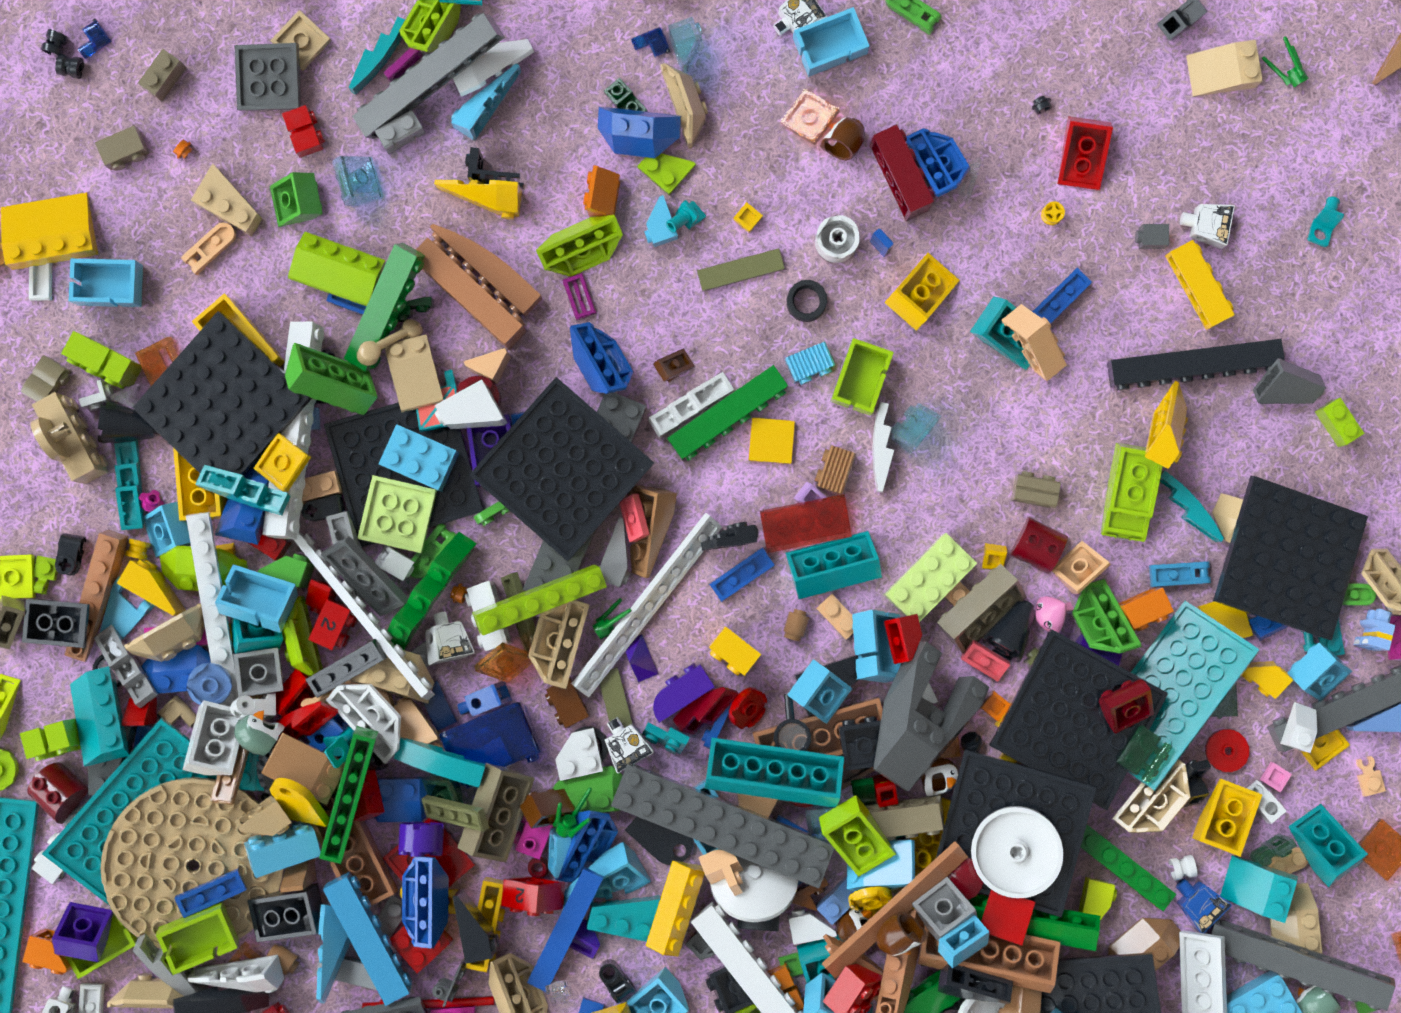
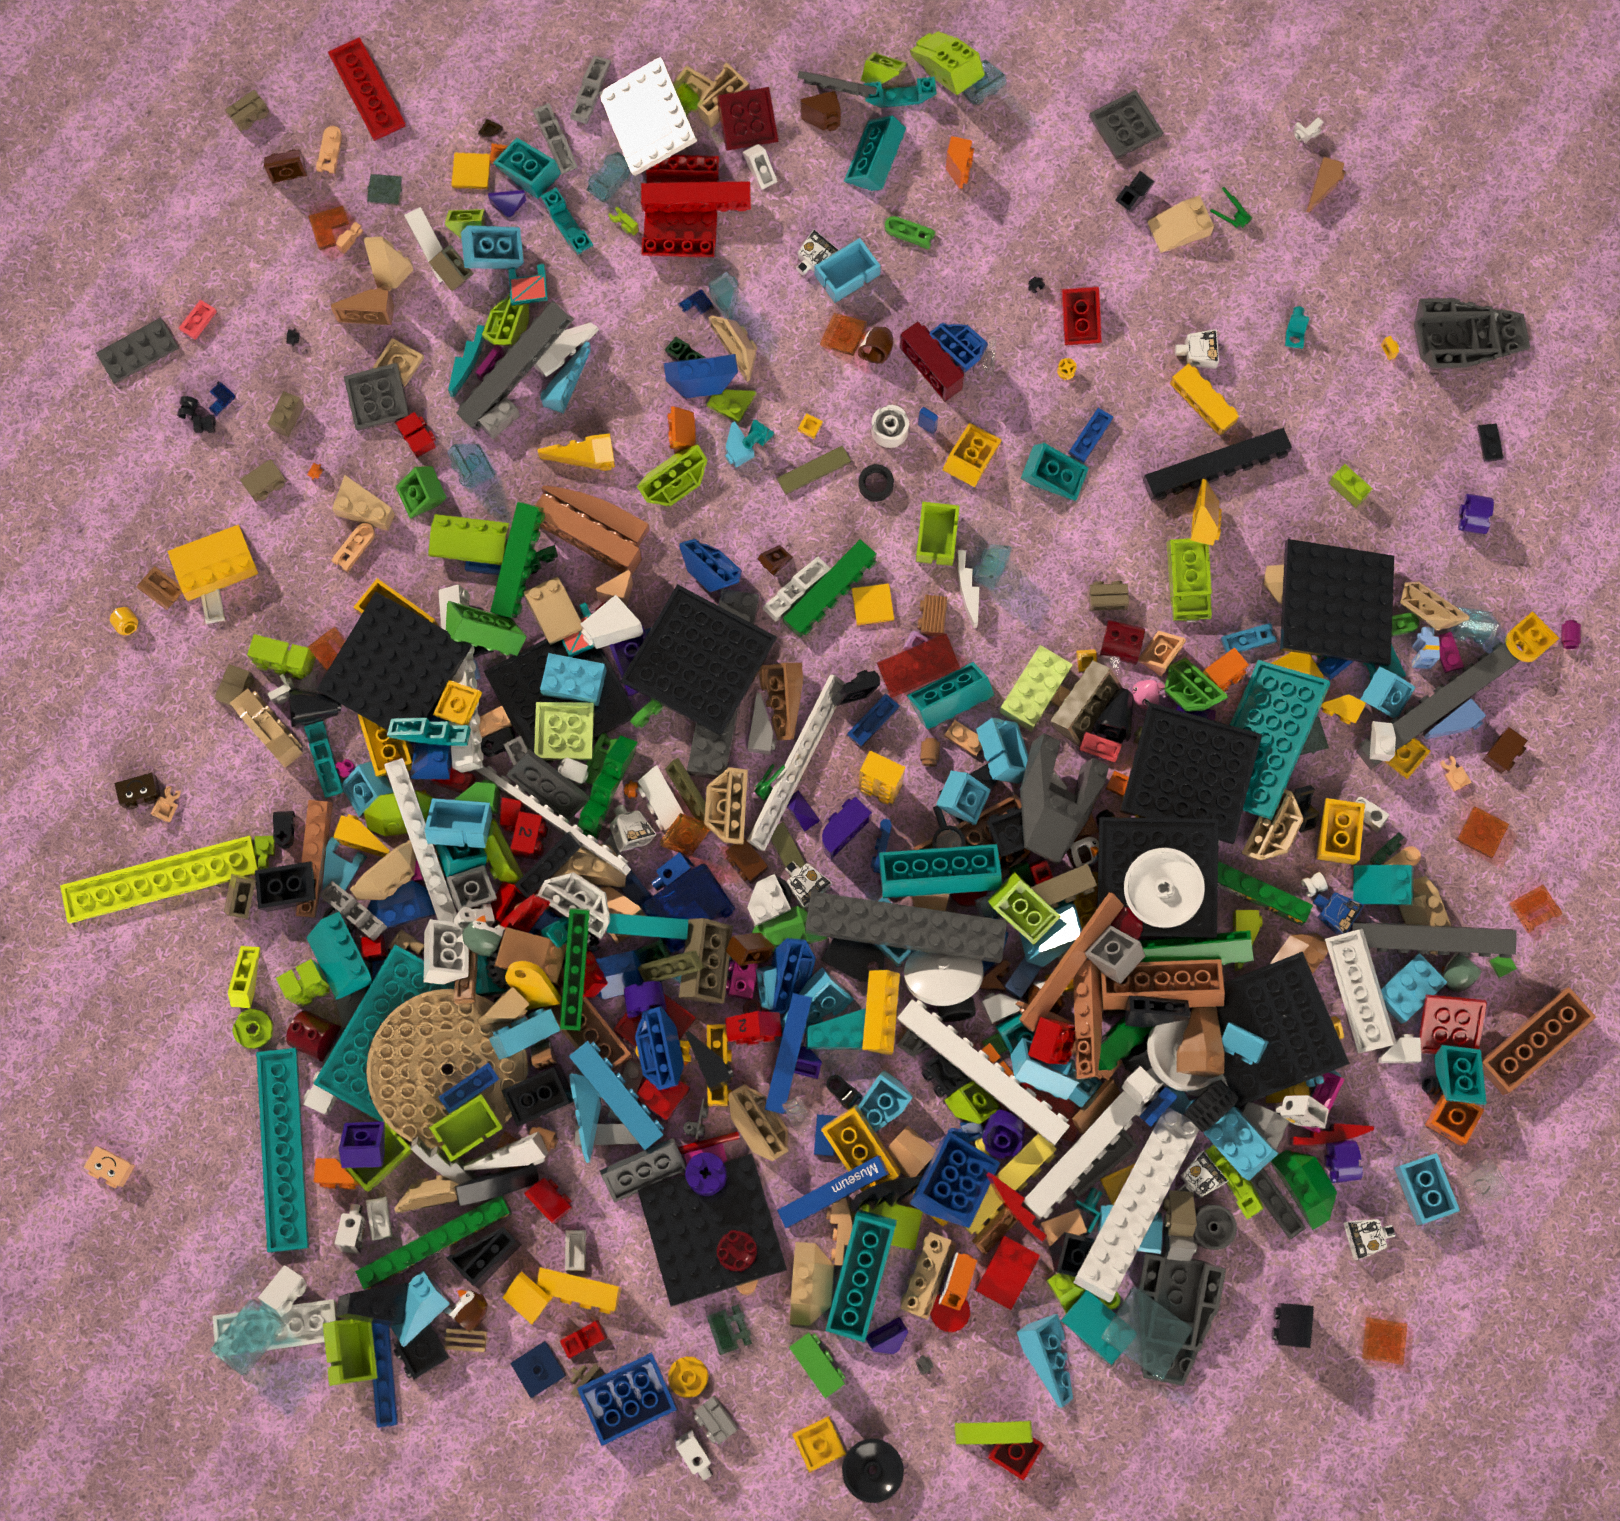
camera: 10 degrees left, 10 degrees down
medium azure piece [68,258,143,307] -> none
yellow wheel [125,538,151,560] -> none
medium blue tile [187,663,232,705] -> none
tan piece [357,319,423,366] -> none
black plate [465,147,524,187] -> none
lime brick [472,565,607,636] -> none
green plant [553,787,592,838] -> none
magenta tile [562,273,596,321] -> none
coral plate [620,494,650,542] -> none
teal plate [642,722,690,754] -> none
dark red slope [672,687,739,735] -> none
light nougat brick [698,850,743,896] -> none
red plate [729,687,767,729] -> none
medium azure brick [785,341,835,385] -> none
yellow tile [848,886,893,911] -> none
reddish brown piece [876,912,927,956] -> none
red slope [884,614,922,664] -> none
medium azure brick [938,915,989,969] -> none
red tile [981,889,1035,946] -> none
light nougat wedge [1002,304,1067,381] -> none
dark red brick [1099,679,1154,734] -> none
clear green plate [1117,725,1172,784] -> none
dark grey brick [1135,224,1169,249] -> none
teal slope [1159,470,1224,542] -> none
red plate [1205,729,1249,772] -> none
dark grey slope [1253,358,1326,404] -> none
bright pink plate [1260,762,1292,793] -> none
teal slope [1288,804,1368,887] -> none

